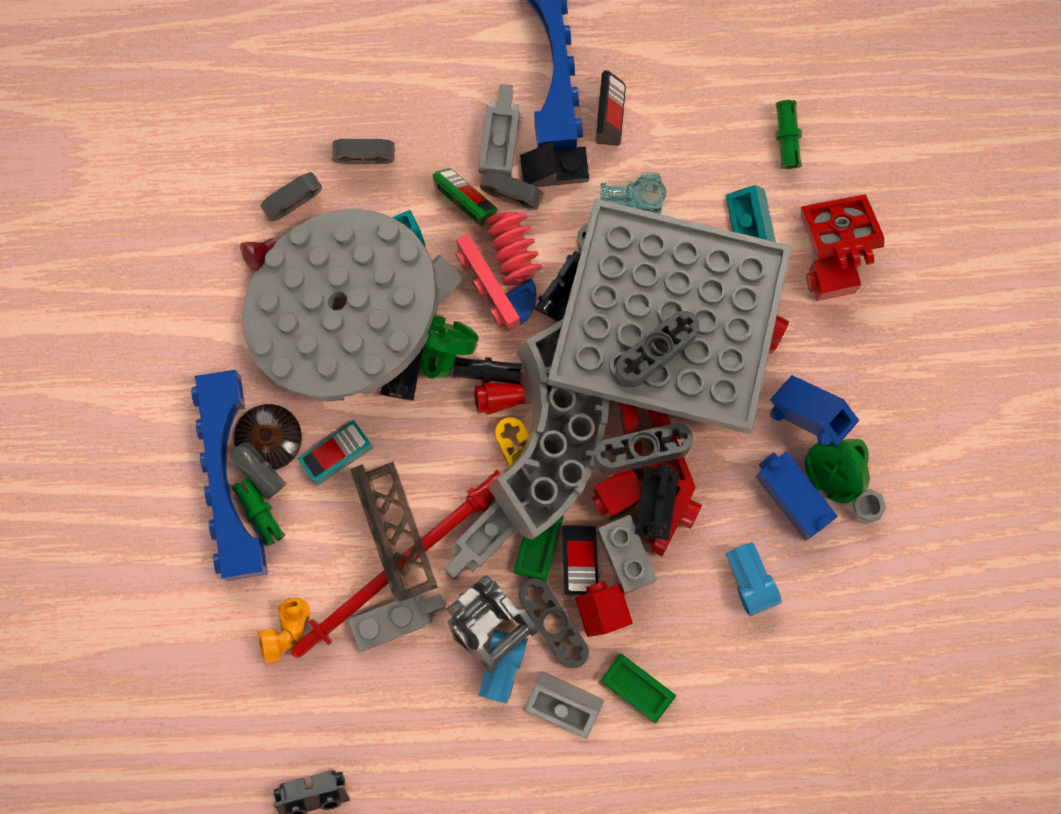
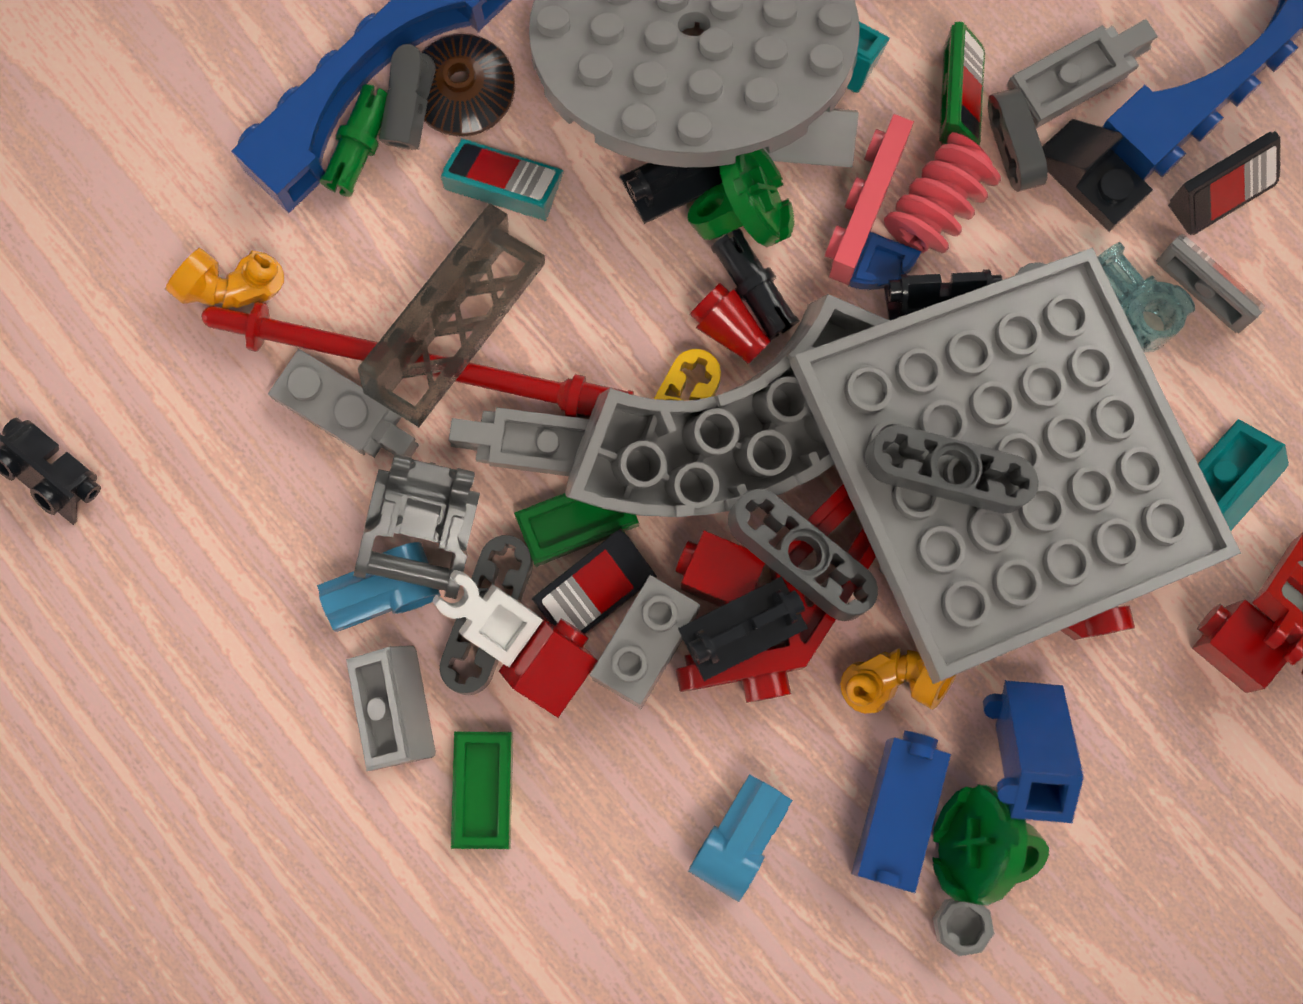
camera: 55 degrees right, 0 degrees up
none -> white plate [432,570,543,667]
none -> light orange arm [840,648,957,714]
none -> light grey slope [1156,234,1265,334]

